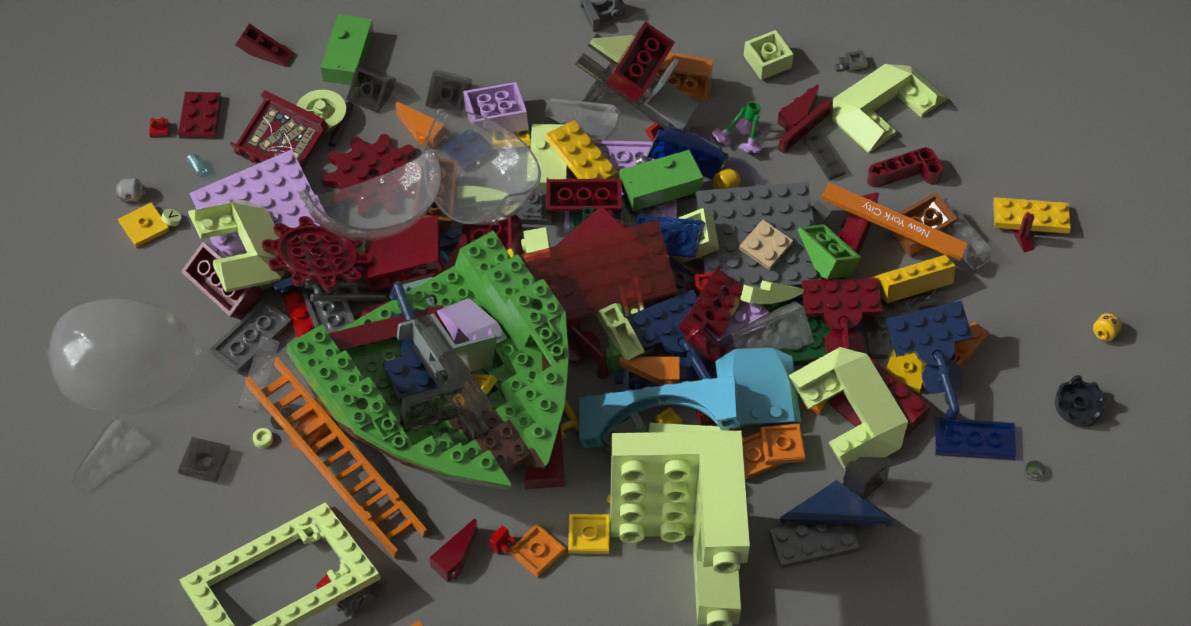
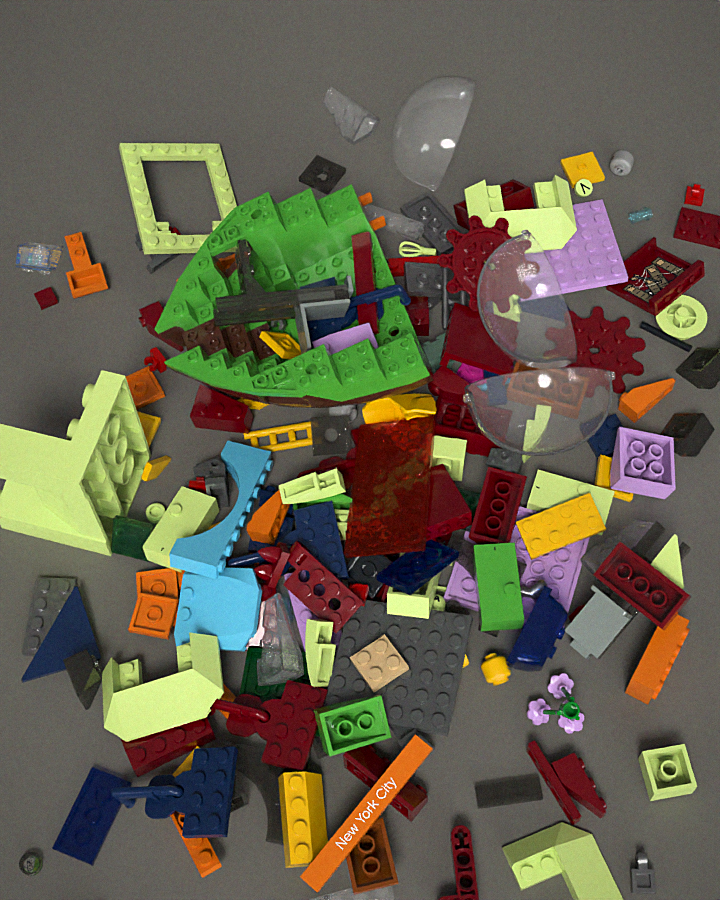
camera: 110 degrees right, 5 degrees up
none -> yellowish green piece [399,241,437,257]

